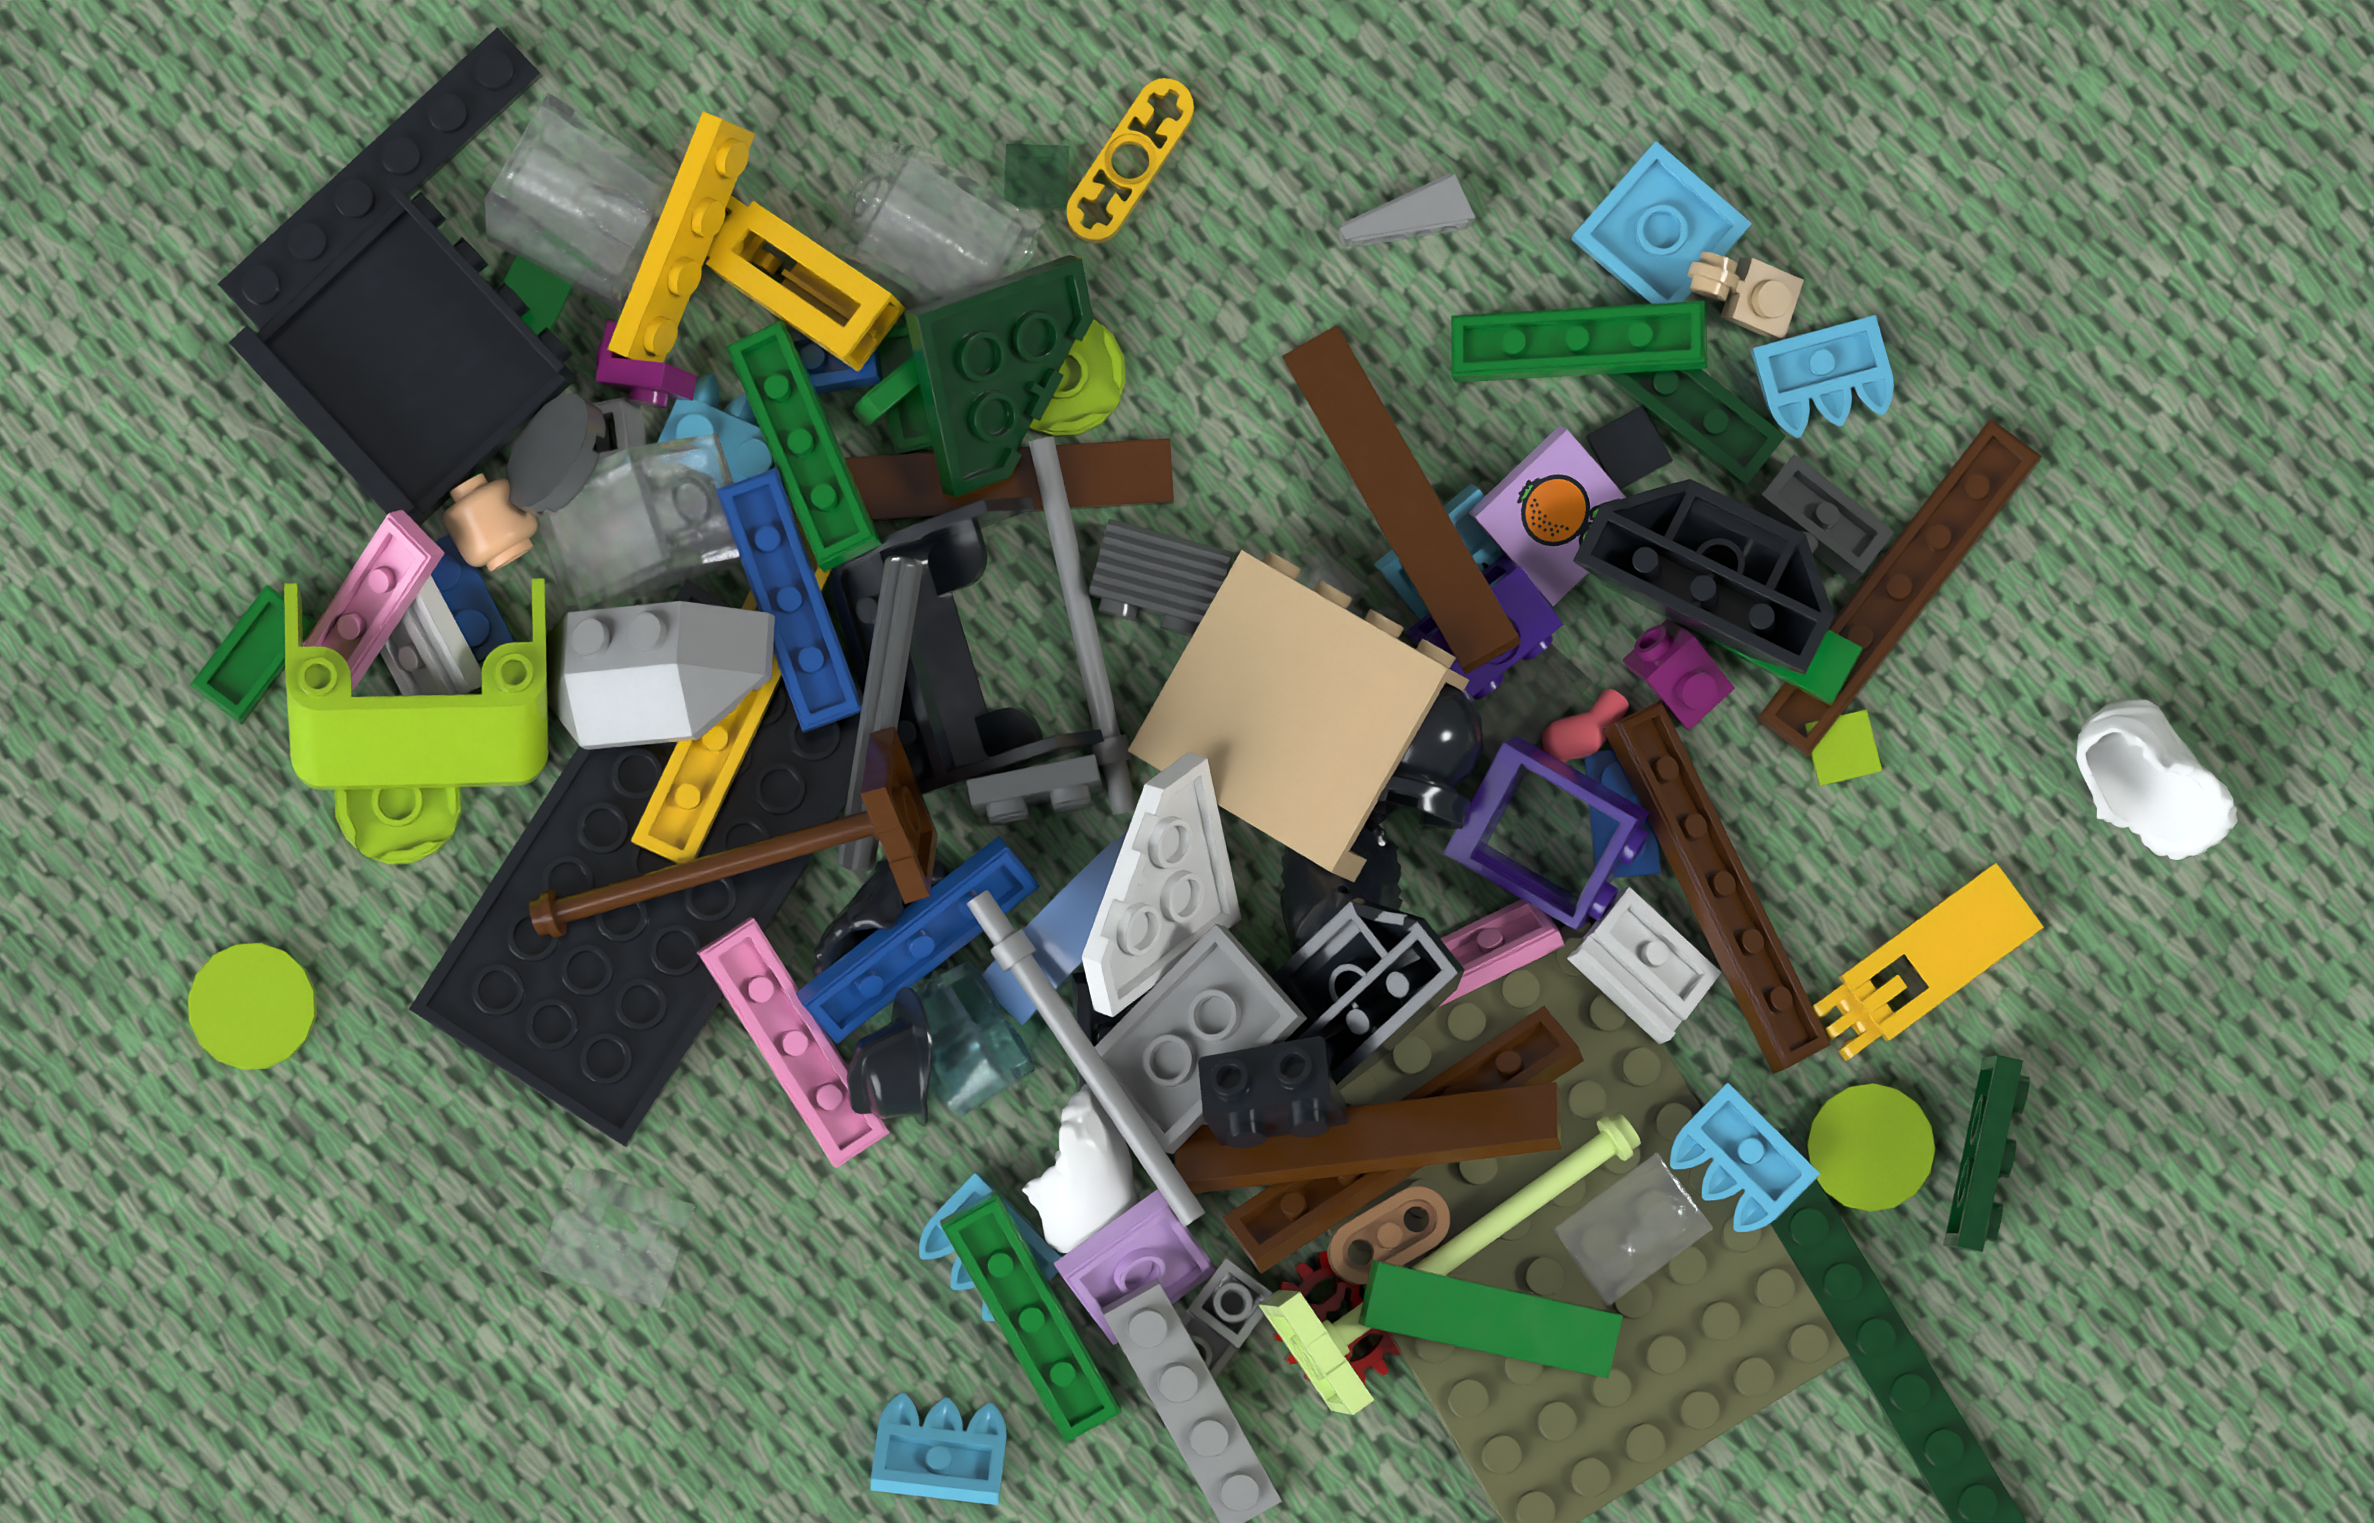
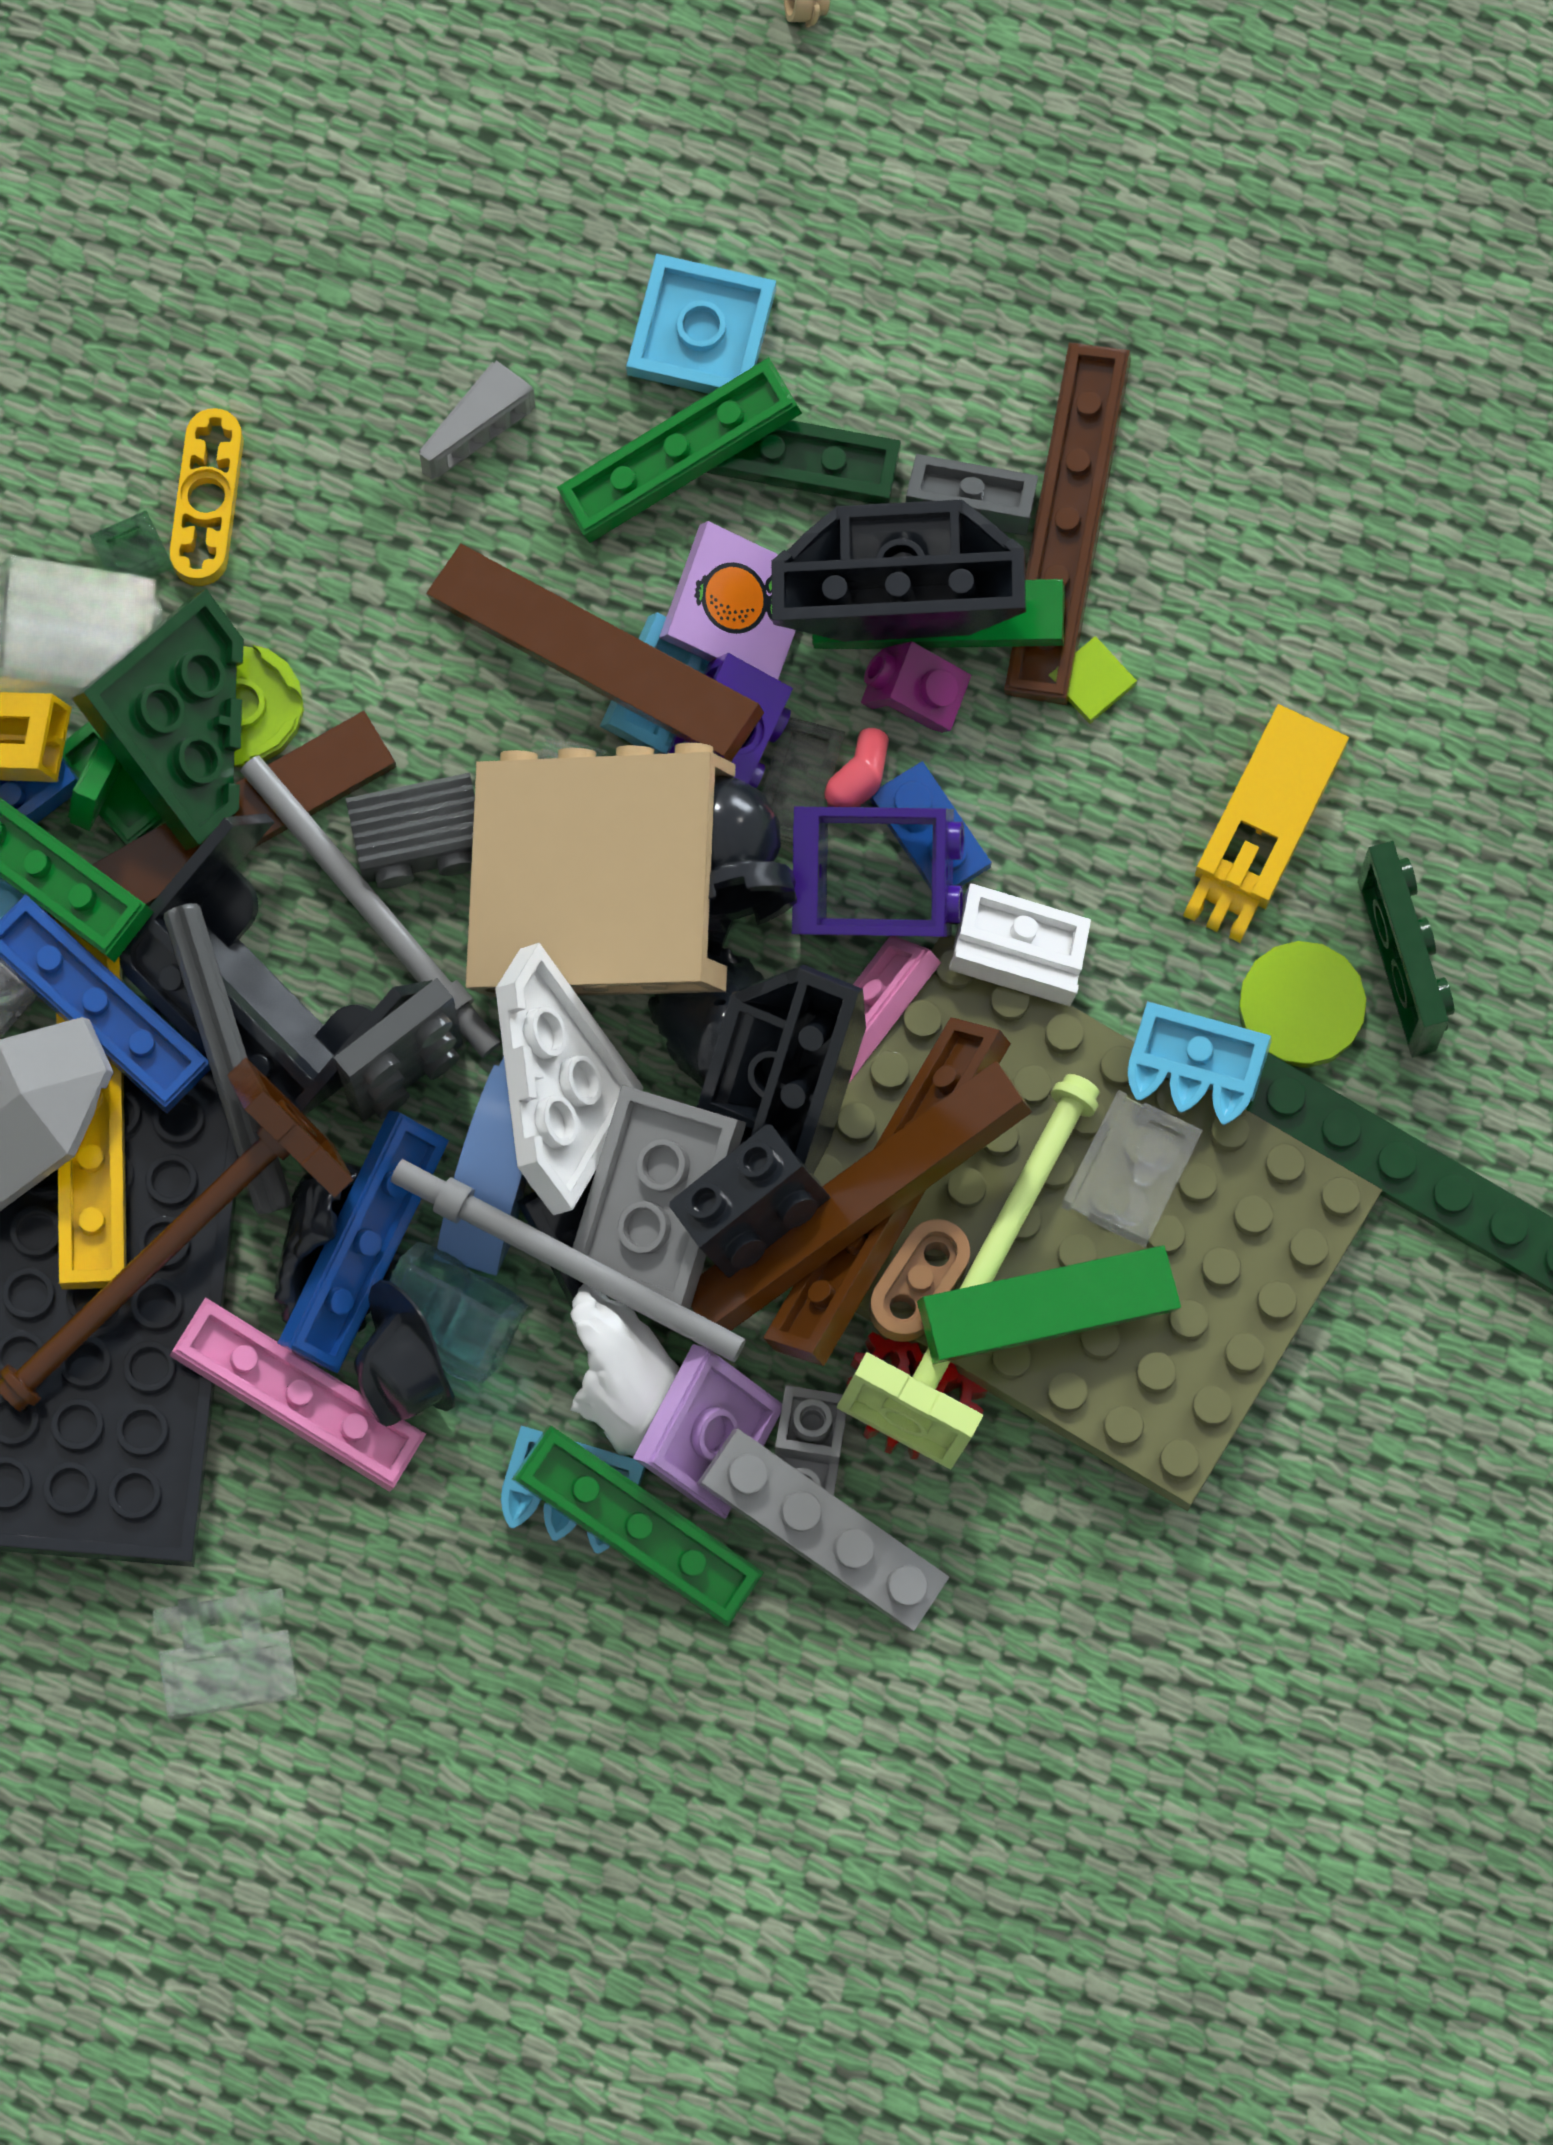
camera: 30 degrees left, 10 degrees down
medium azure plate [870,1393,1007,1505] -> none
black tile [1586,405,1673,491] -> none
reddish brown tile [1603,700,1831,1074] -> none
tan plate [1687,252,1804,340] -> none
medium azure plate [1751,315,1894,438] -> none
white piece [2076,697,2238,860] -> none

